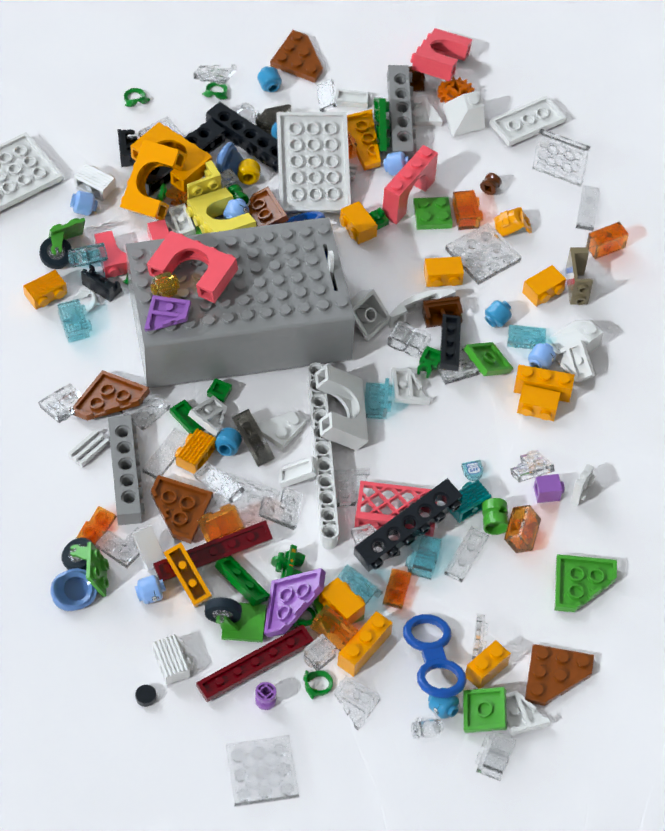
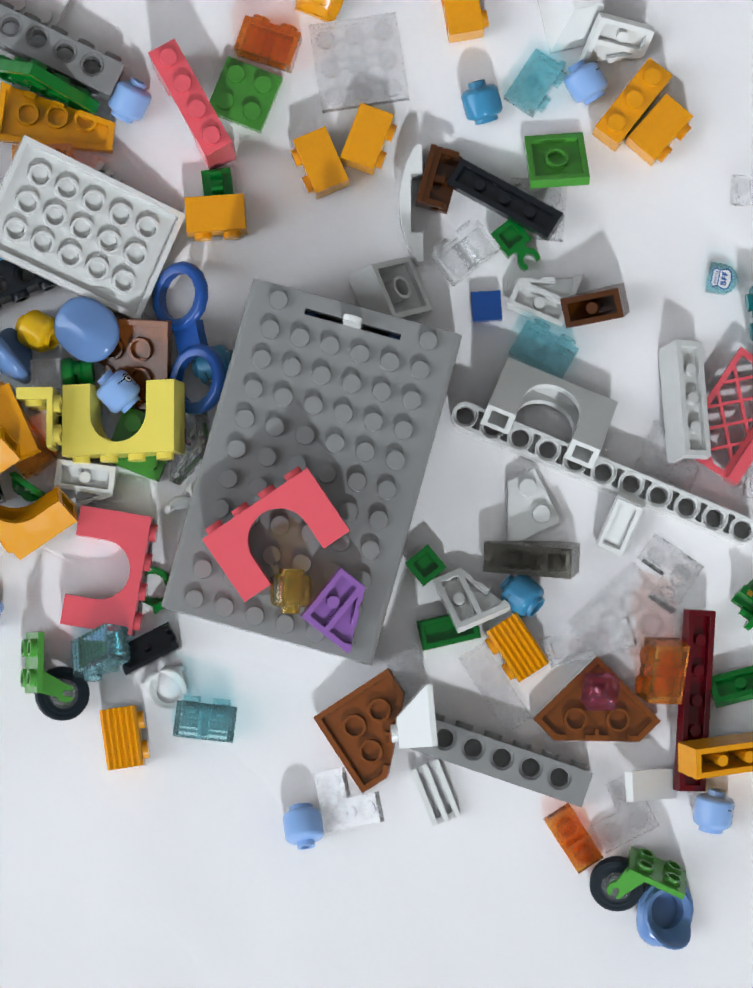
camera: 60 degrees left, 30 degrees up
none -> medium blue piece [54,296,120,362]
none -> light blue head [283,803,324,850]
none -> light orange brick [290,126,349,199]
none -> white slope [390,684,438,749]
none -> blue tile [471,290,502,323]
none -> reddish brown slope [560,283,630,328]
none -> clear pink slope [580,673,620,711]
none -> white panel [658,339,712,464]

